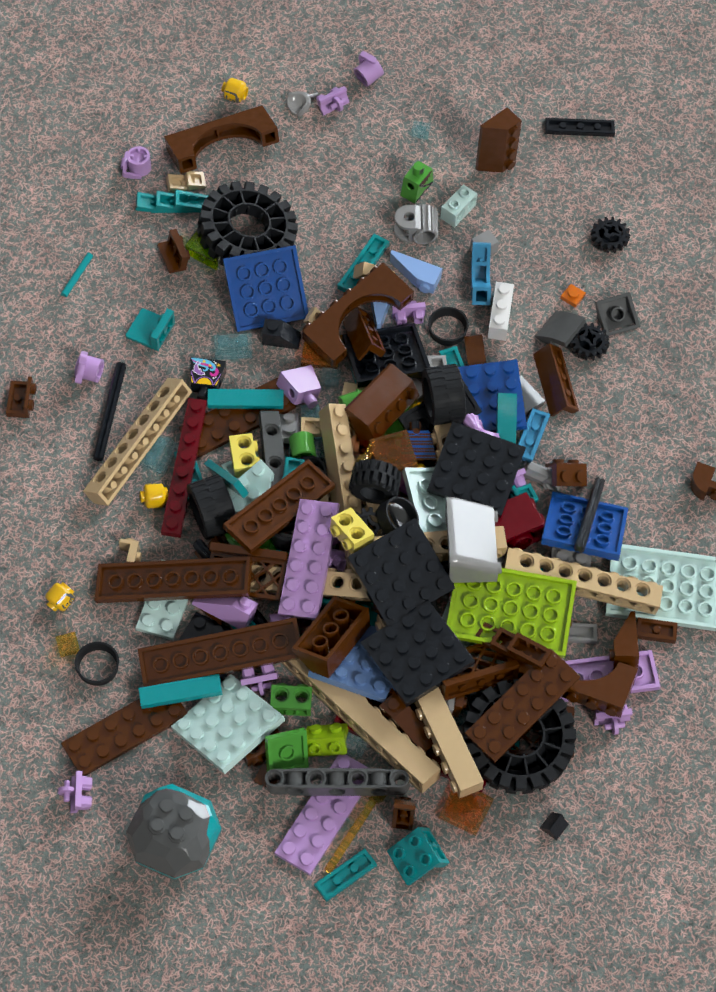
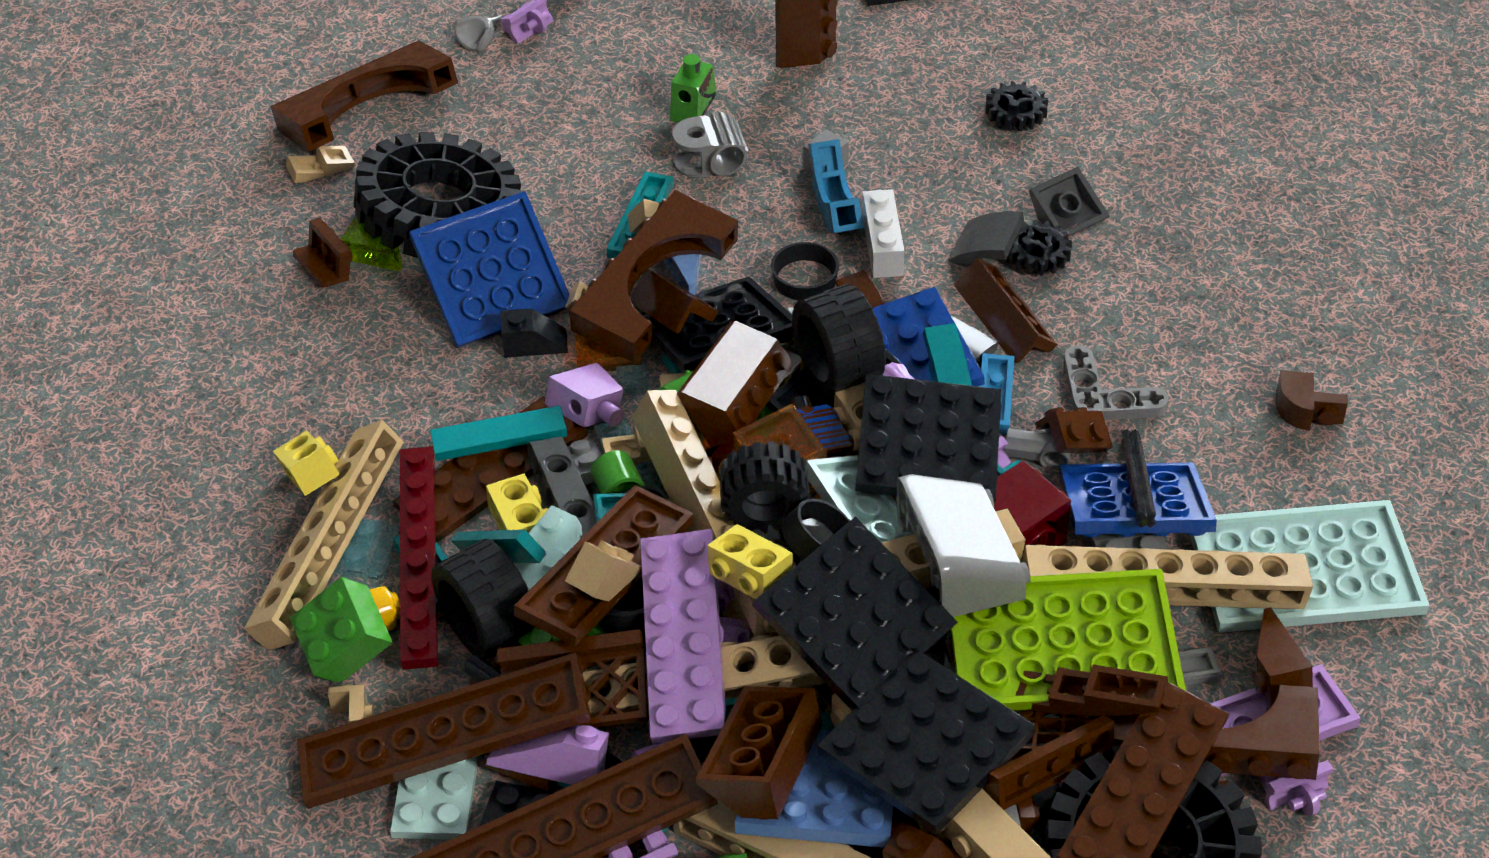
camera: 10 degrees left, 15 degrees down
reddish brown bracket [6,376,37,418] -> none
yellow head [45,582,75,612] -> none
teal bar [60,252,93,298] -> none
lavender piece [75,351,104,384] -> none
black axle [93,362,126,461] -> none
lavender piece [120,146,151,179] -> none
teal bracket [126,308,175,351] -> none
teal slope [136,190,208,213] -> none
torso [190,357,227,401] -> none
clear light blue plate [214,333,253,360] -> none
yellow head [221,78,248,103] -> none
light blue slope [390,250,442,294] -> none
lavender hips [392,301,426,326] -> none
clear light blue tile [411,121,431,140] -> none
light aqua brick [440,184,477,228] -> none
orange plate [560,284,586,308] -> none
reddish brown plate [636,617,678,644] -> none
none -> light yellow brick [272,430,340,496]
none -> bright green brick [290,577,393,682]
none -> tan slope [565,541,642,602]
none -> light grey beam [1064,345,1169,420]

